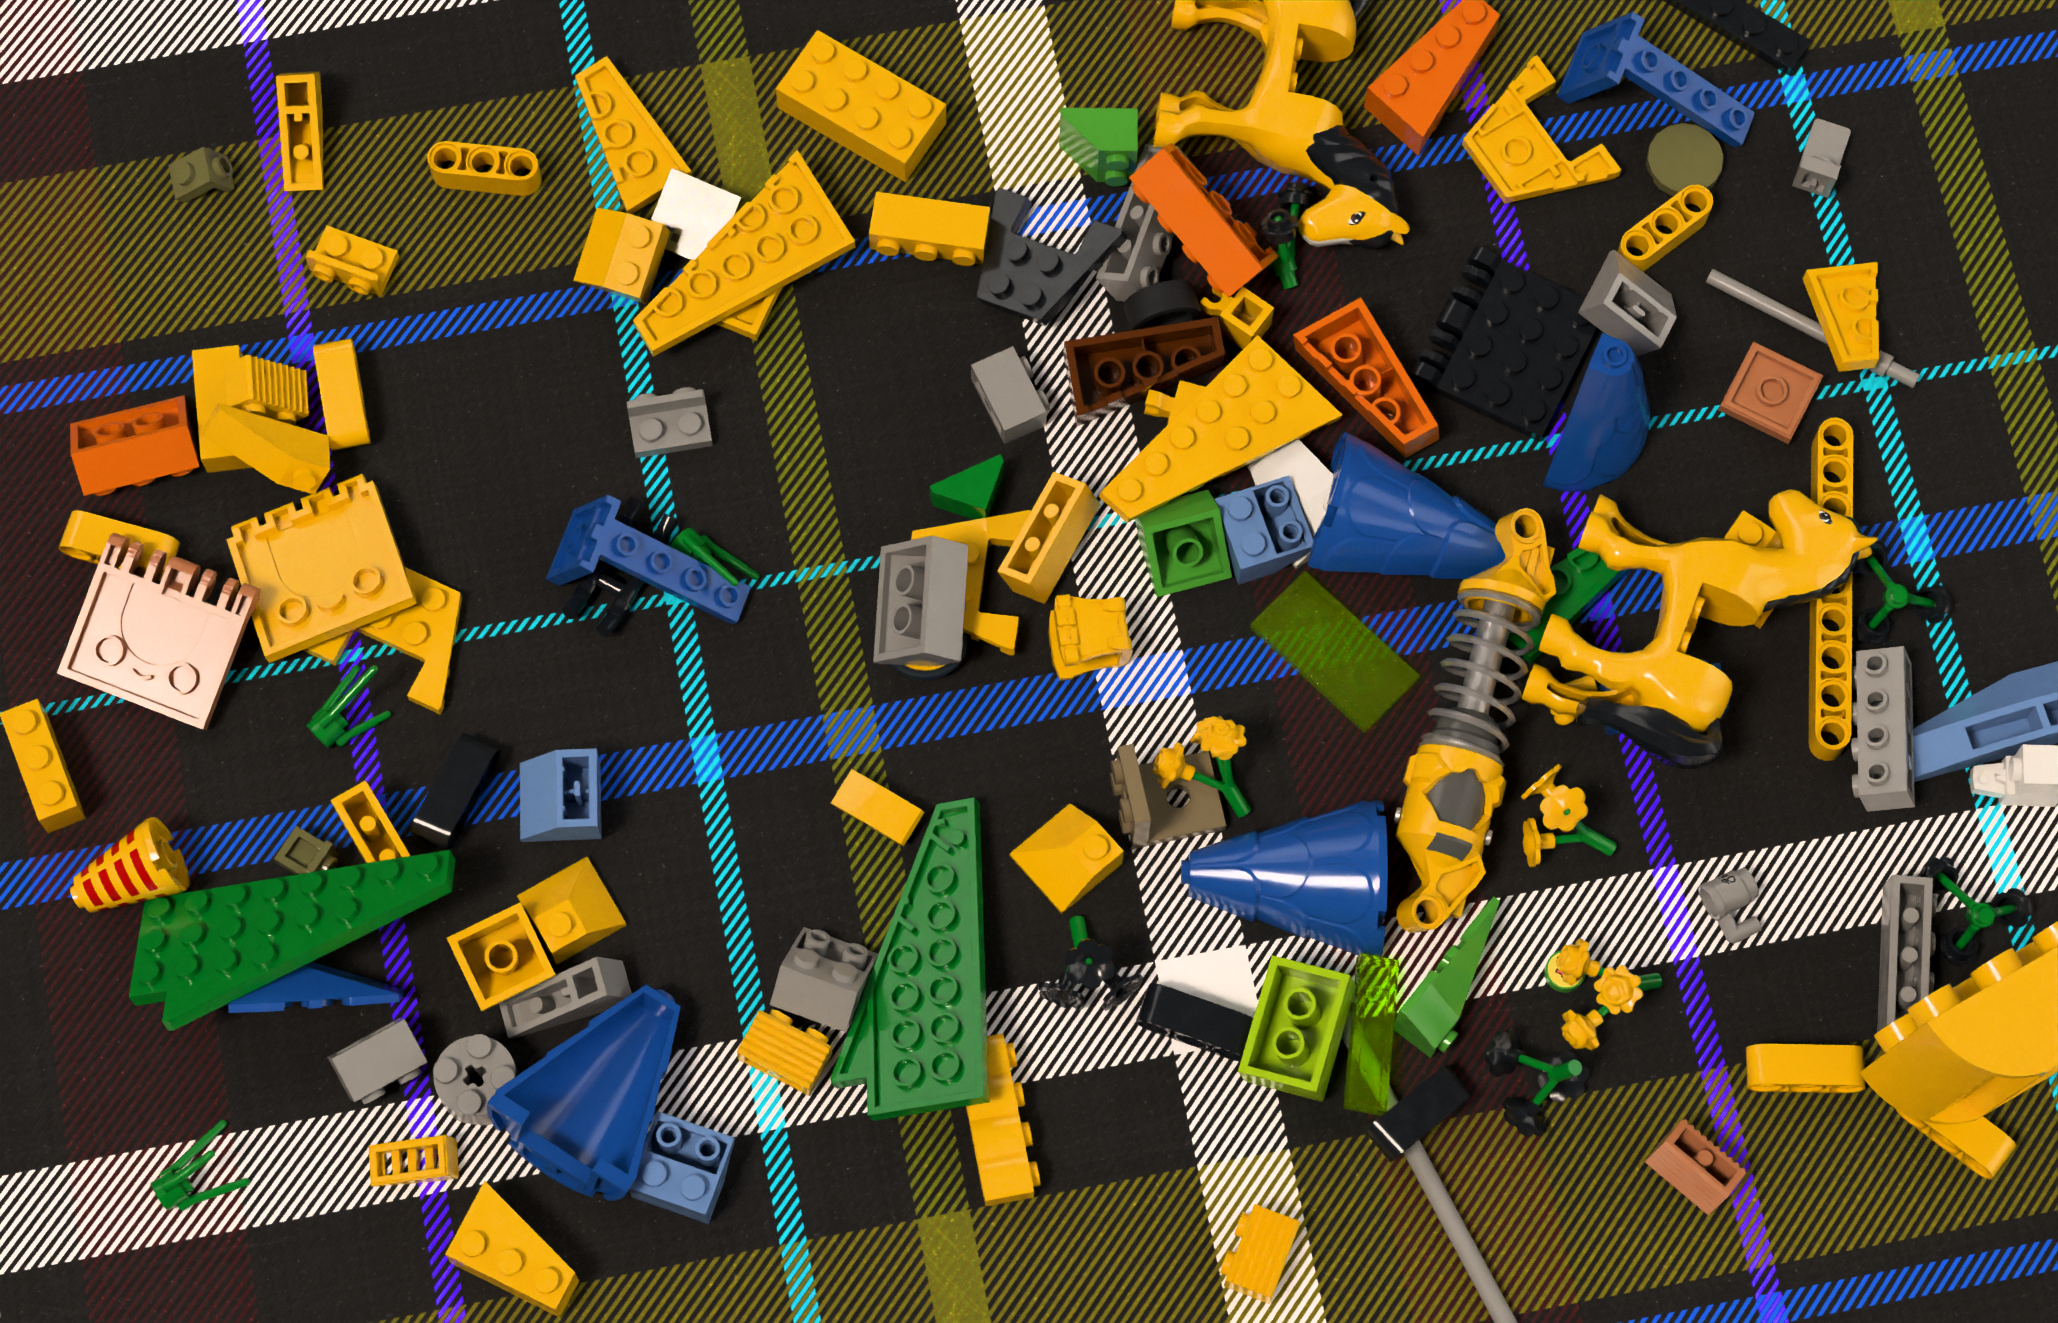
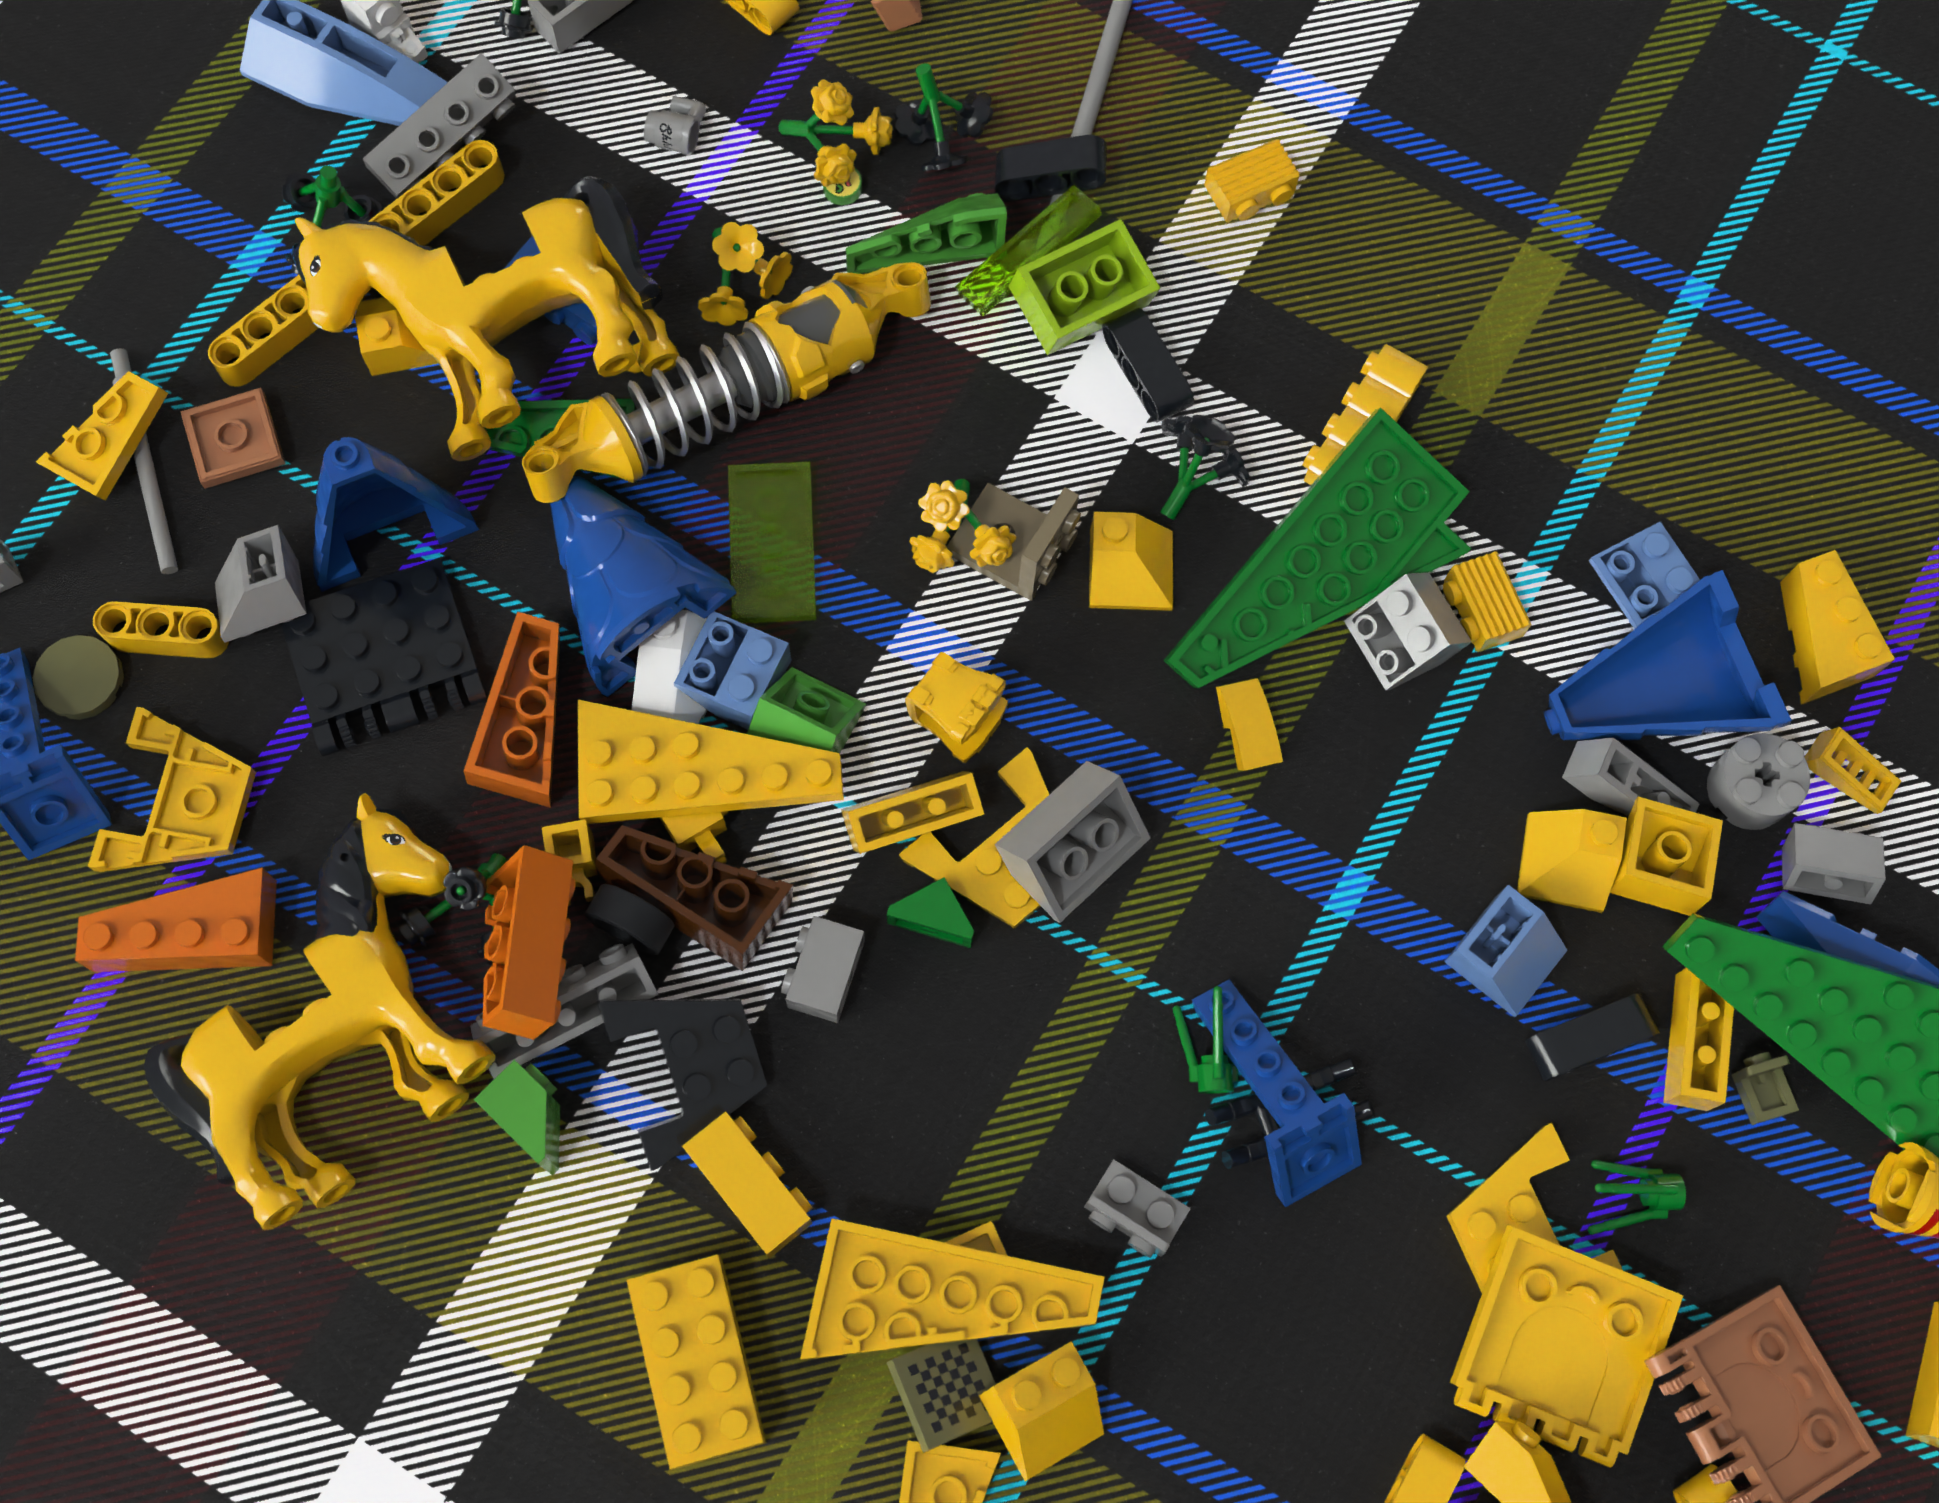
camera: 140 degrees left, 0 degrees up
blue cone [1181,800,1388,958] -> none

